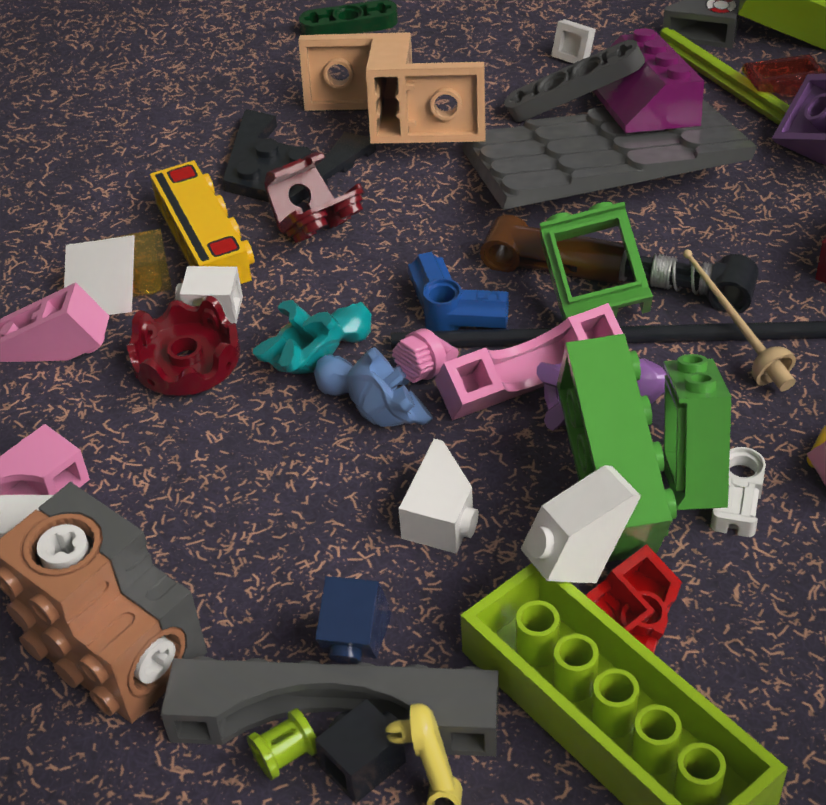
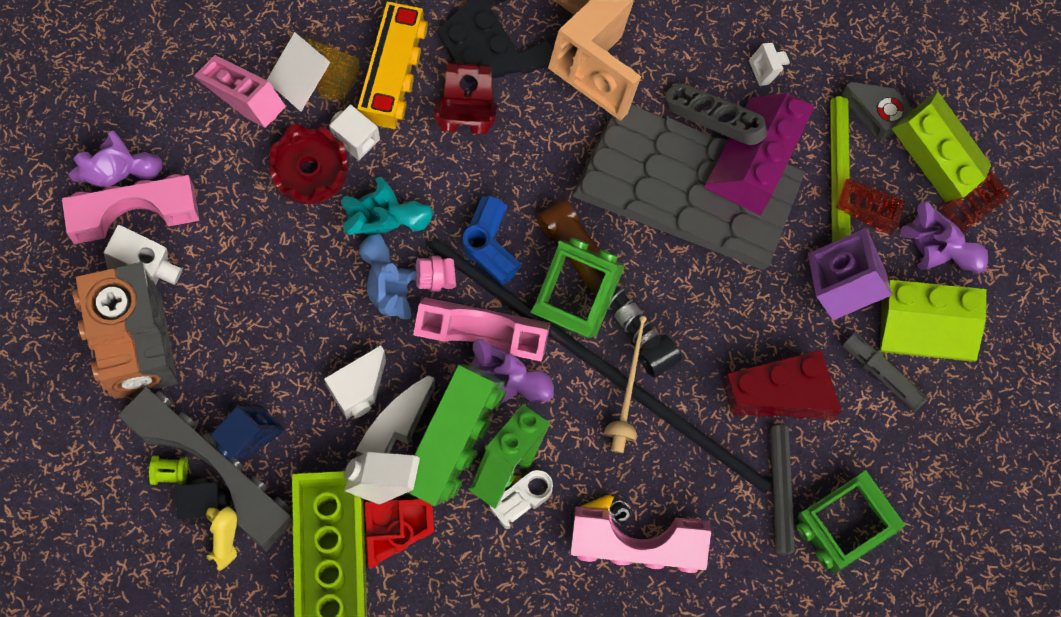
camera: 30 degrees right, 25 degrees up
none -> white slope [356,375,435,456]

